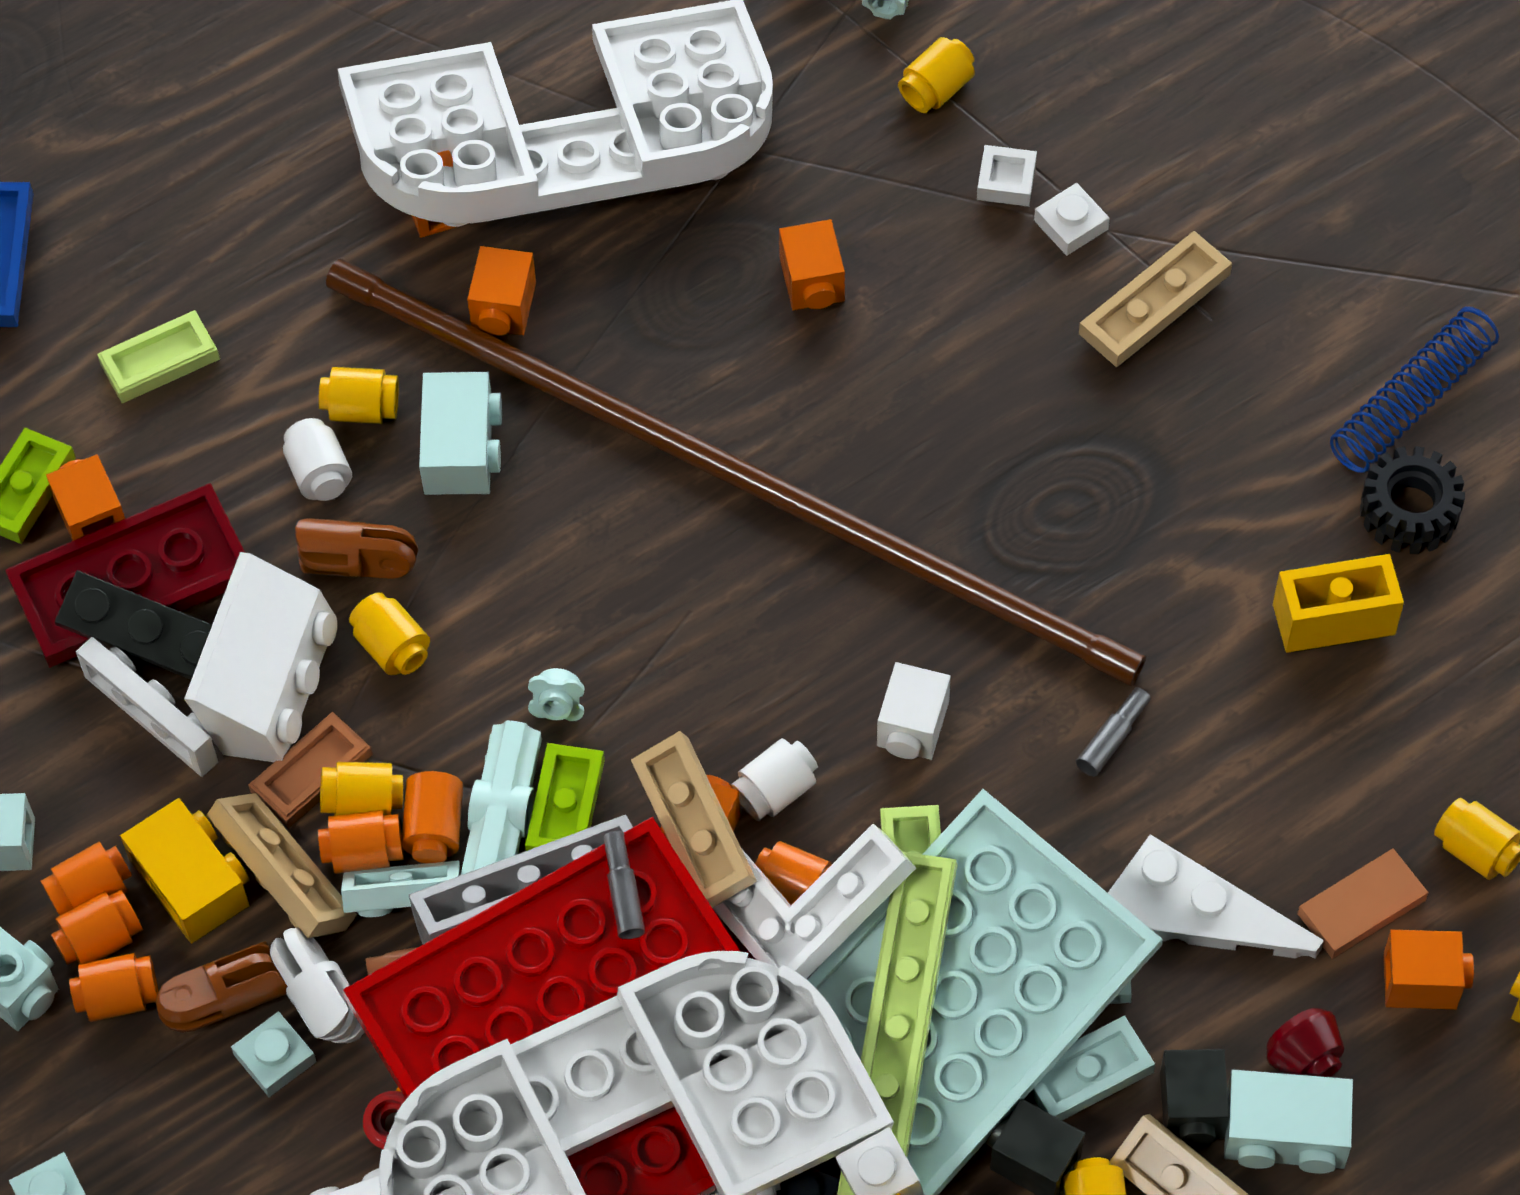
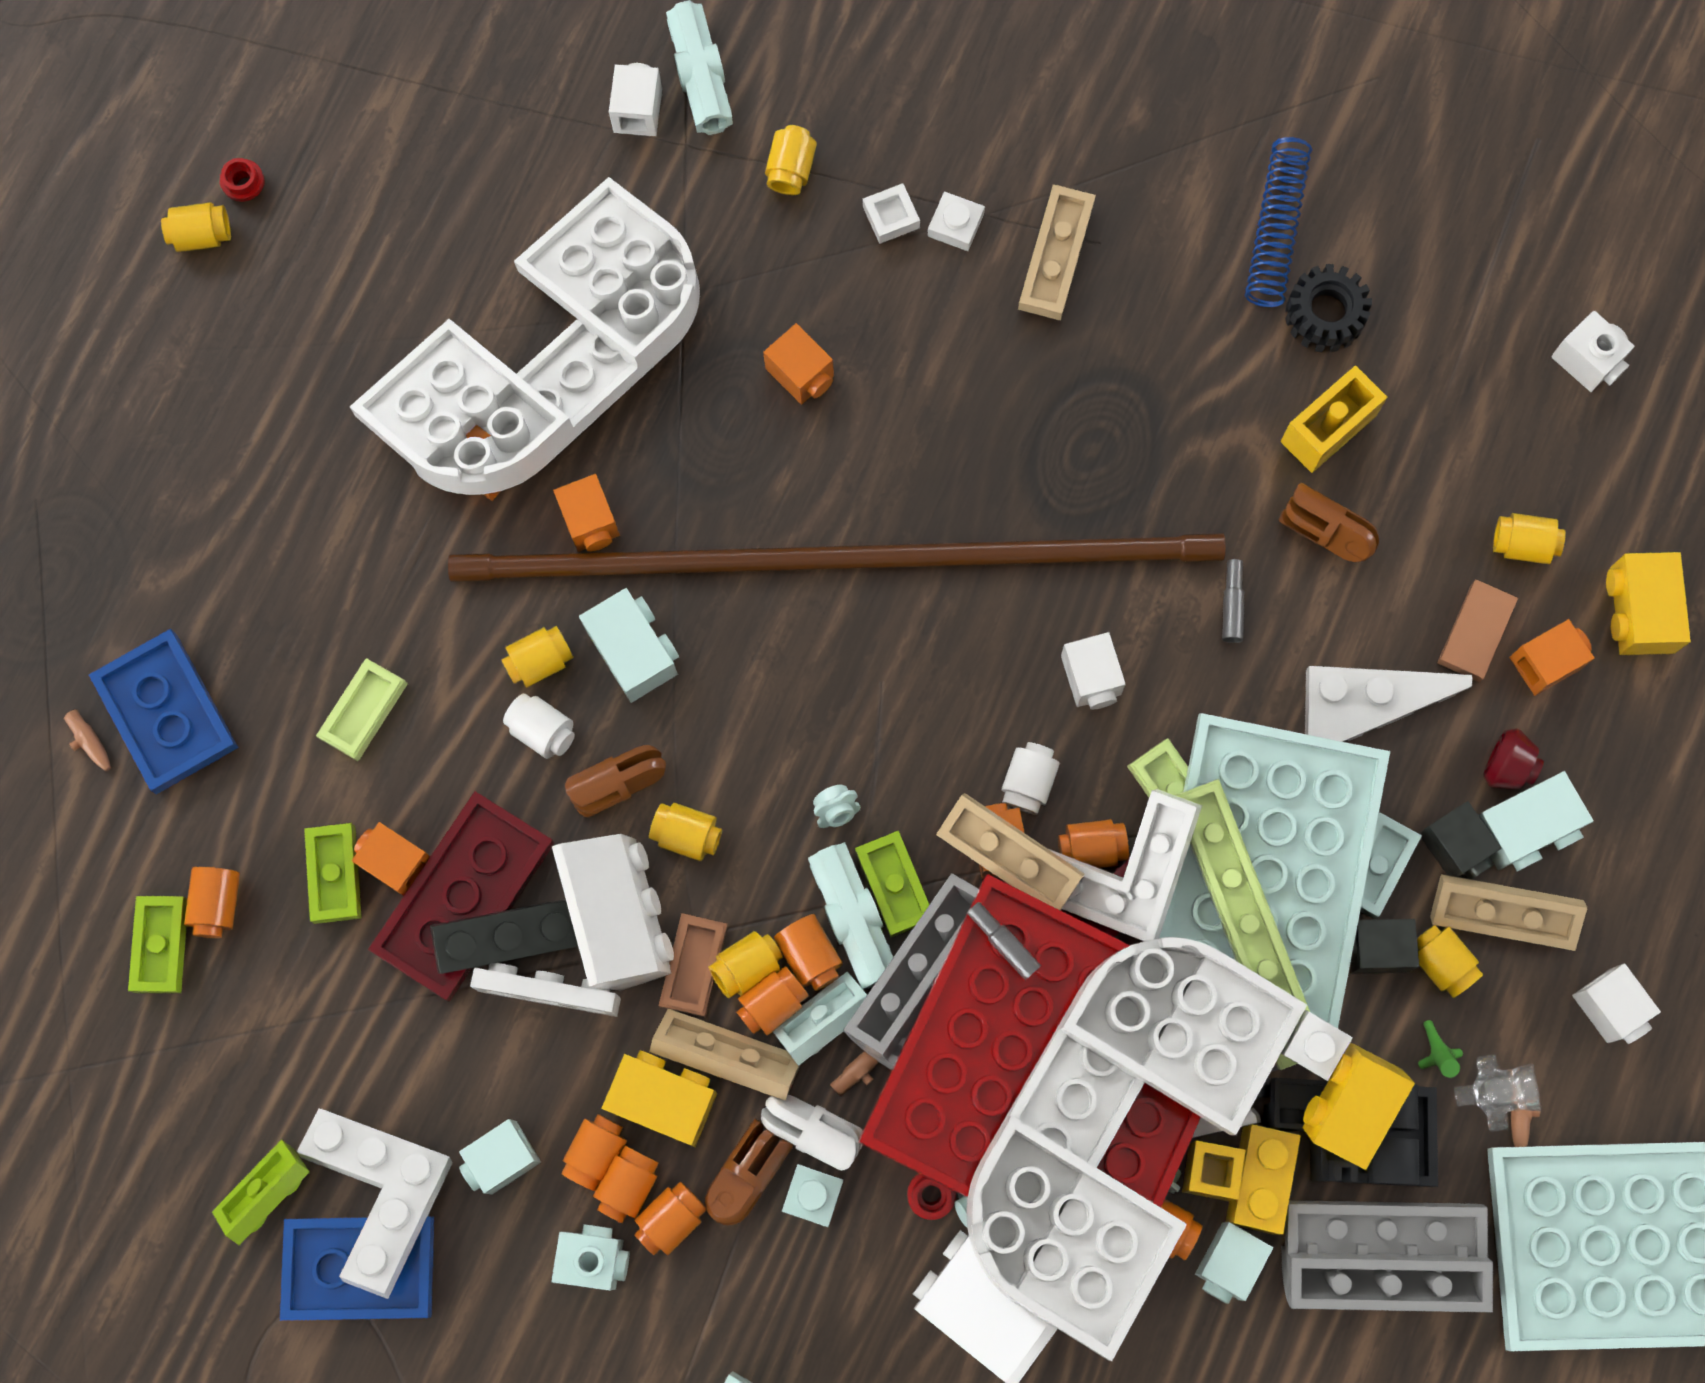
camera: 30 degrees left, 15 degrees up
none -> dark orange arm [1279,483,1380,563]

